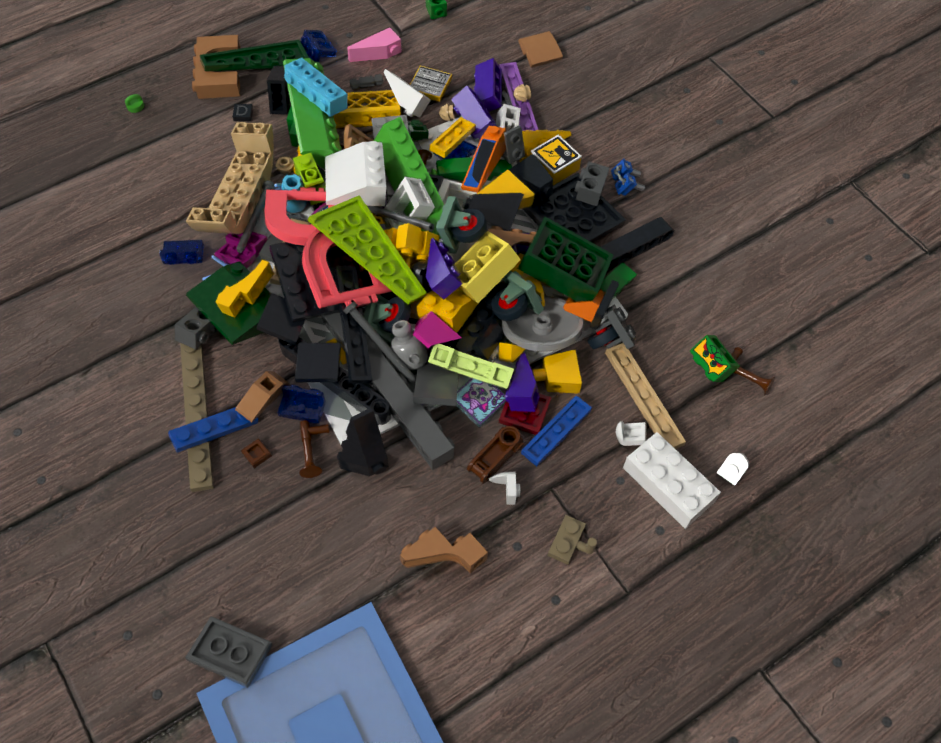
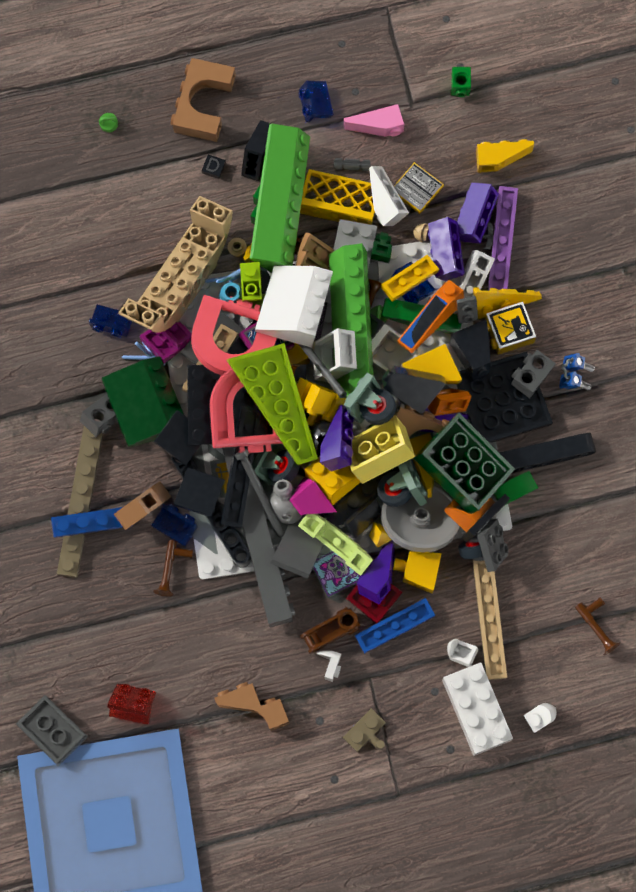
camera: 25 degrees right, 15 degrees up
dark green wing [200,40,309,71] -> none
yellow slope [215,260,274,318] -> none
dark grey bar [237,180,276,253] -> none
reddish brown tile [241,438,272,468] -> none
medium azure brick [284,58,347,117] -> none
black wedge [337,407,389,477] -> none
tan plate [513,84,531,102] -> none
medium nougat slope [518,31,563,68] -> none
green brick [690,335,740,382] -> none
none -> clear red bracket [107,684,156,725]
none -> orange tile [427,388,472,416]
none -> yellow slope [476,139,534,173]

